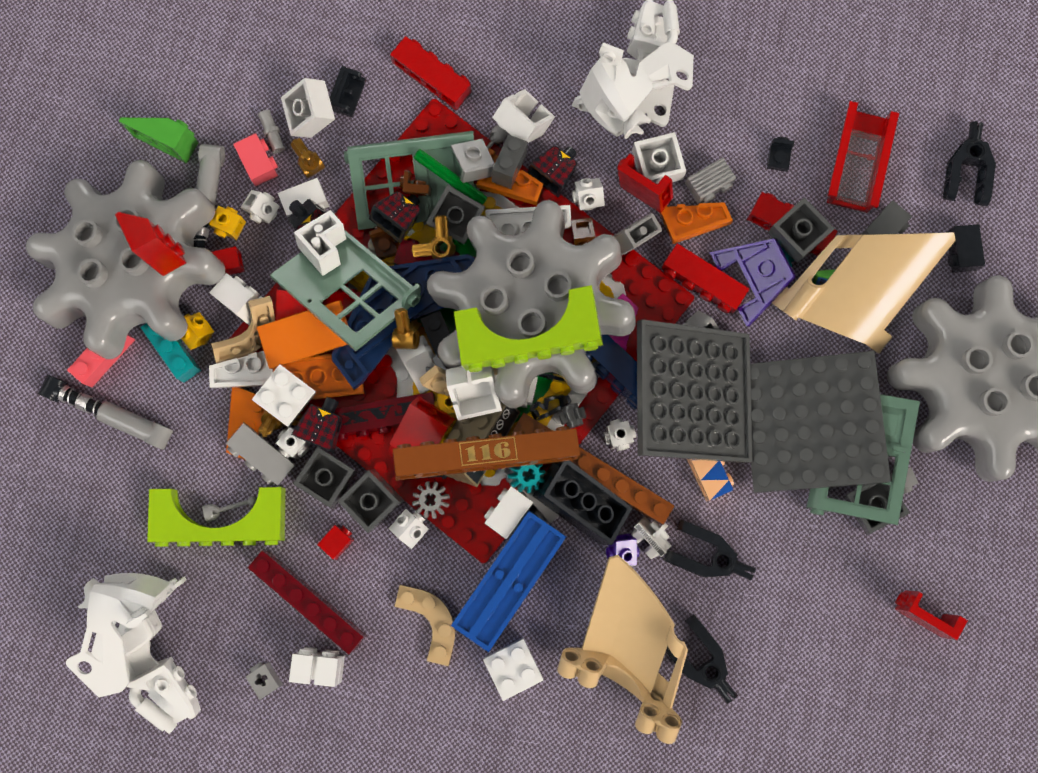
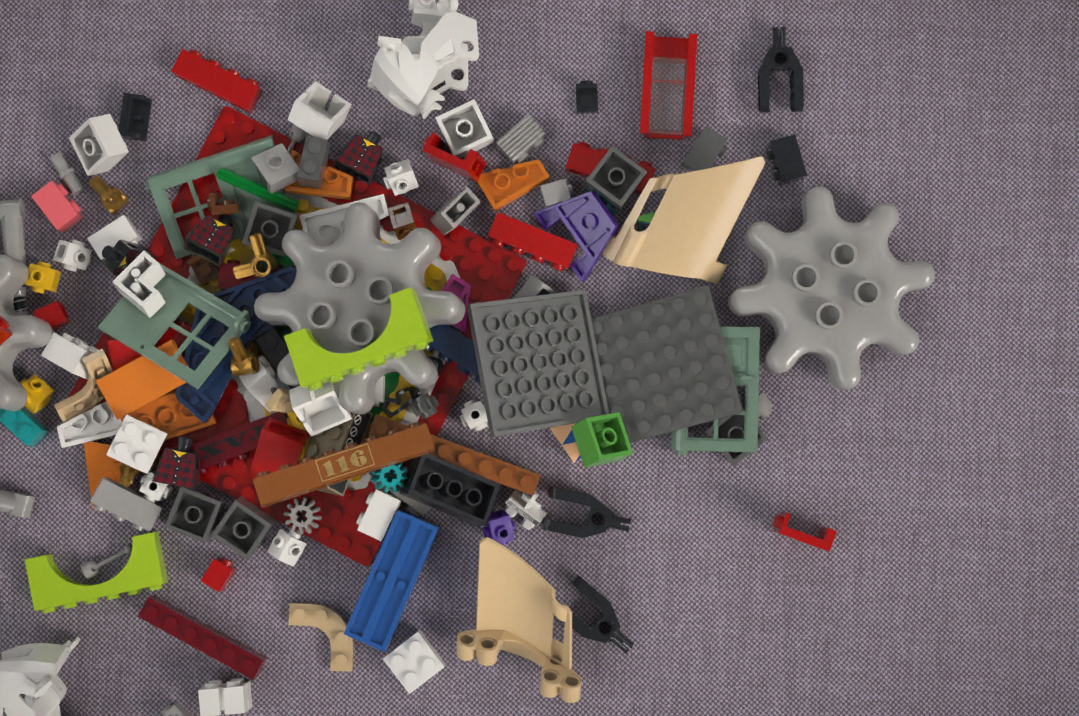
camera: 10 degrees left, 5 degrees up
none -> light grey brick [540,179,574,208]
none -> bright green brick [571,412,633,468]

